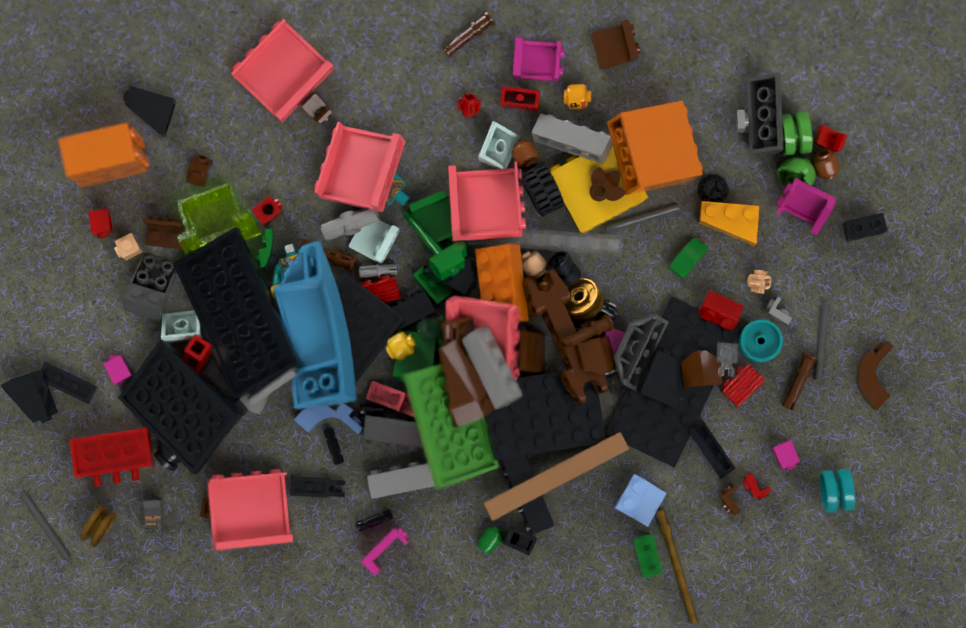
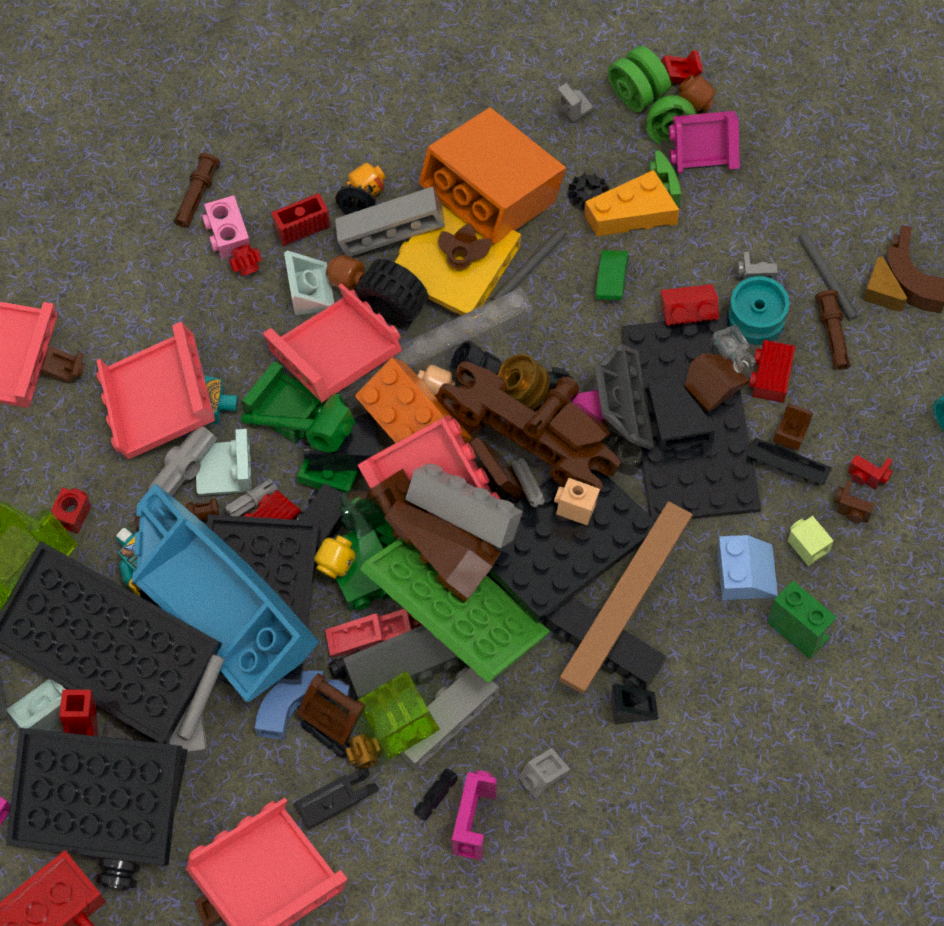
camera: 30 degrees left, 20 degrees down
green slope [256,228,274,270] -> none
green brick [477,525,504,555] -> none
dark pink panel [513,38,564,82] -> none
reddish brown bracket [591,19,640,69] -> none
pearl gold bar [656,510,697,623] -> none
dark grey slope [747,73,783,156] -> none
light nougat gear [747,270,771,294] -> none
dark pink brick [771,440,800,471] -> none
black brick [842,213,888,242] -> none
none -> bright pink brick [202,195,251,259]
none -> reddish brown plate [297,673,366,746]
none -> black gear [335,183,377,214]
none -> pearl gold gear [345,734,382,769]
none -> clear neon green brick [358,671,440,759]
none -> light grey axle [511,458,545,507]
none -> light grey bracket [519,748,570,798]
none -> light nougat brick [554,478,600,525]
none -> bright green slope [649,151,681,206]
none -> reddish brown bracket [773,403,813,451]
none -> yellowish green brick [788,516,833,566]
none -> pearl gold slope [863,256,908,312]

